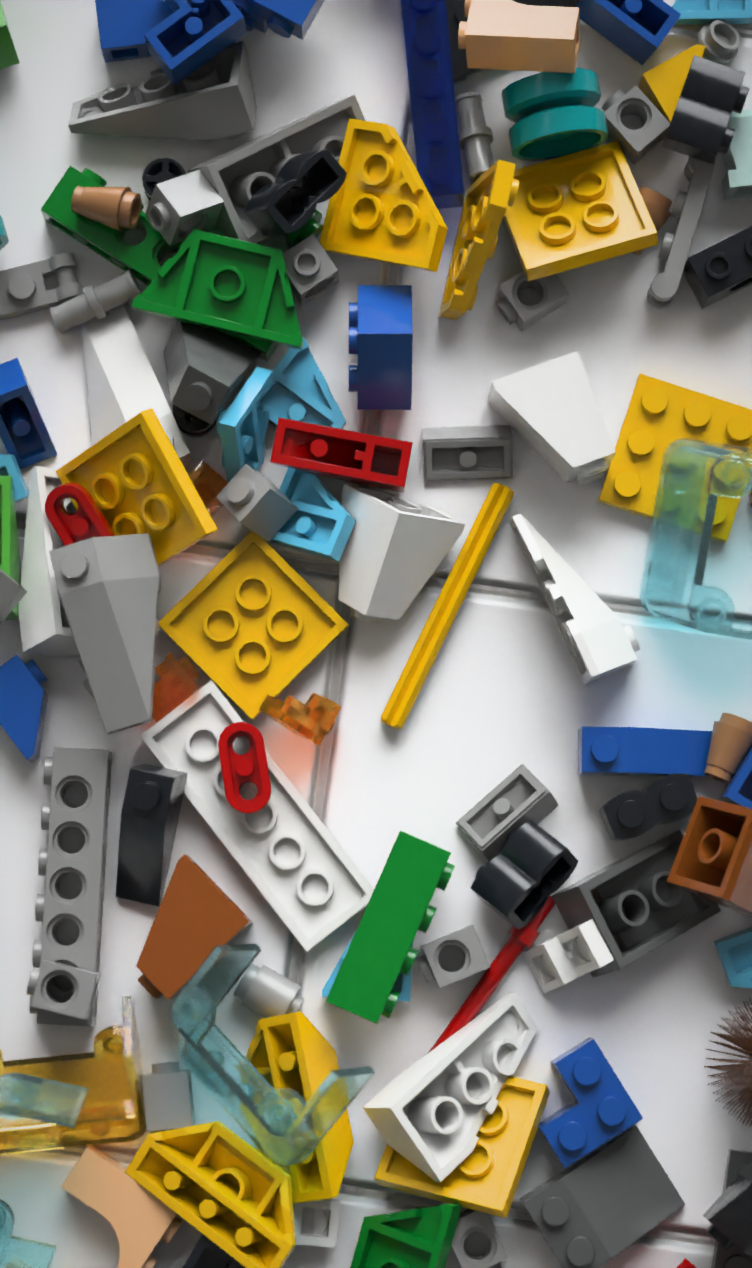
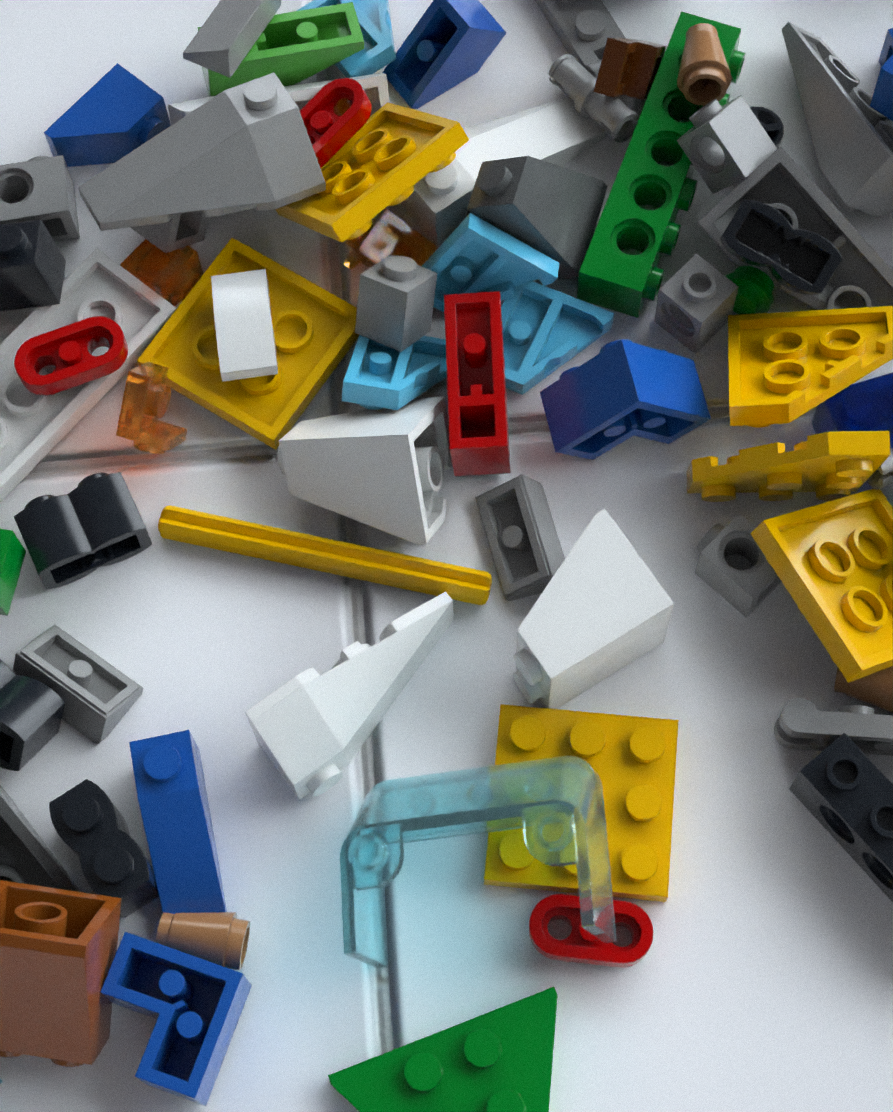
camera: 85 degrees right, 15 degrees down
green wing [131,229,303,350] -> none
none -> black brick [14,472,152,590]
none -> white slope [211,269,278,382]
none -> reddish brown slope [593,37,666,100]

